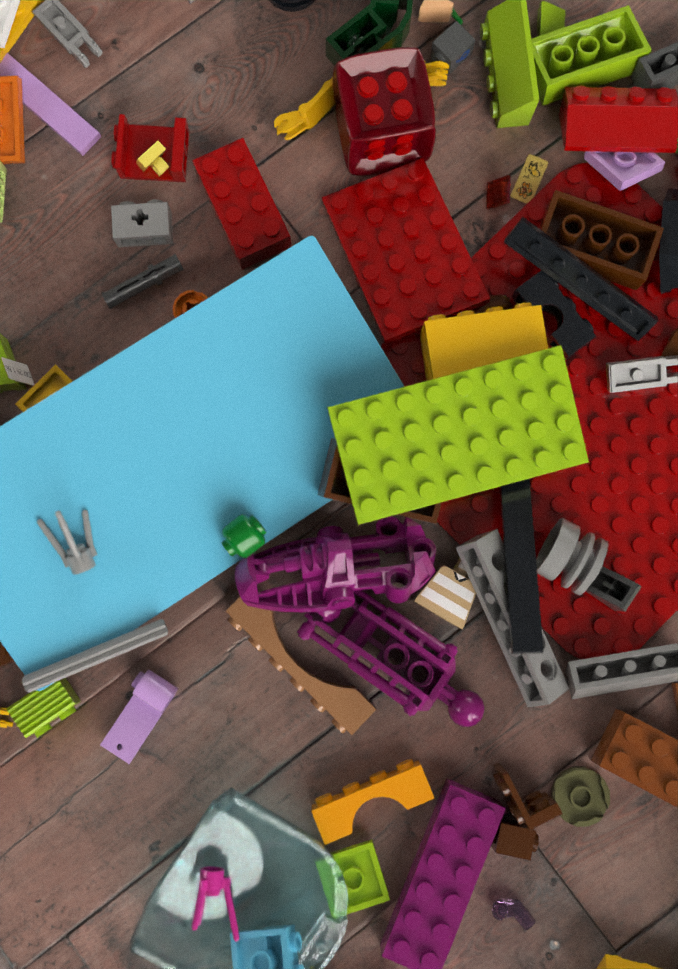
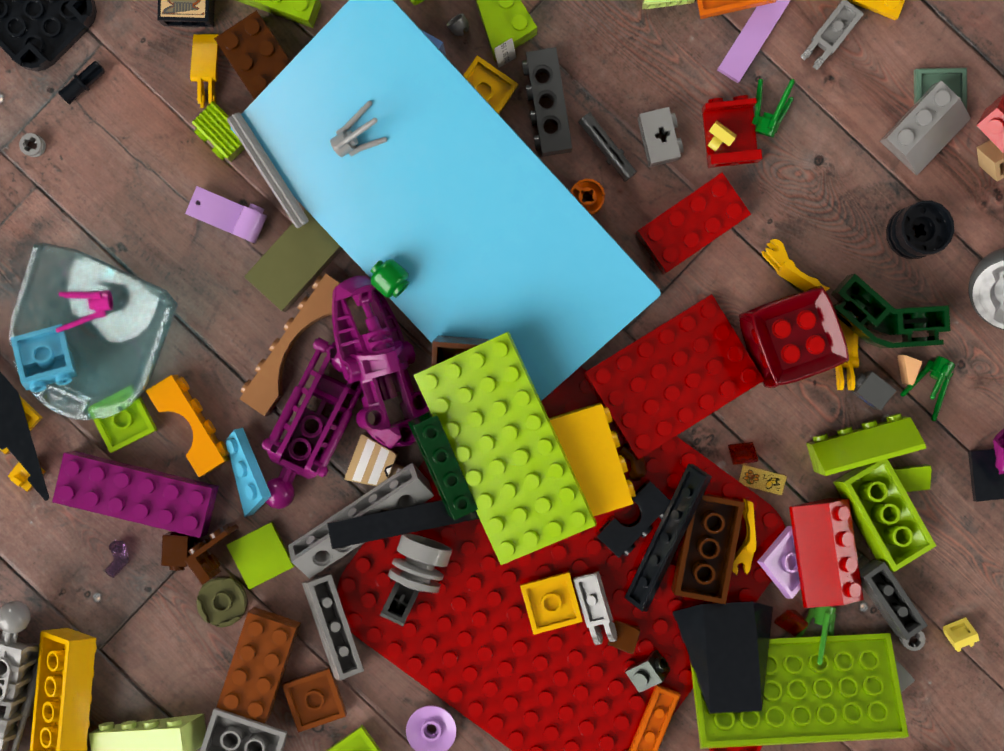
camera: 85 degrees right, 5 degrees up
none -> light grey bush [19,133,46,157]
none -> medium azure wing [225,428,271,517]
none -> lime tile [226,521,295,590]
none -> olive brick [244,209,343,312]
none -> dark green brick [408,412,478,520]
none -> yellow plate [520,571,583,635]
none -> dark grey brick [522,47,572,157]
none -> yellow arm [732,498,756,575]
none -> green plant [751,79,795,138]

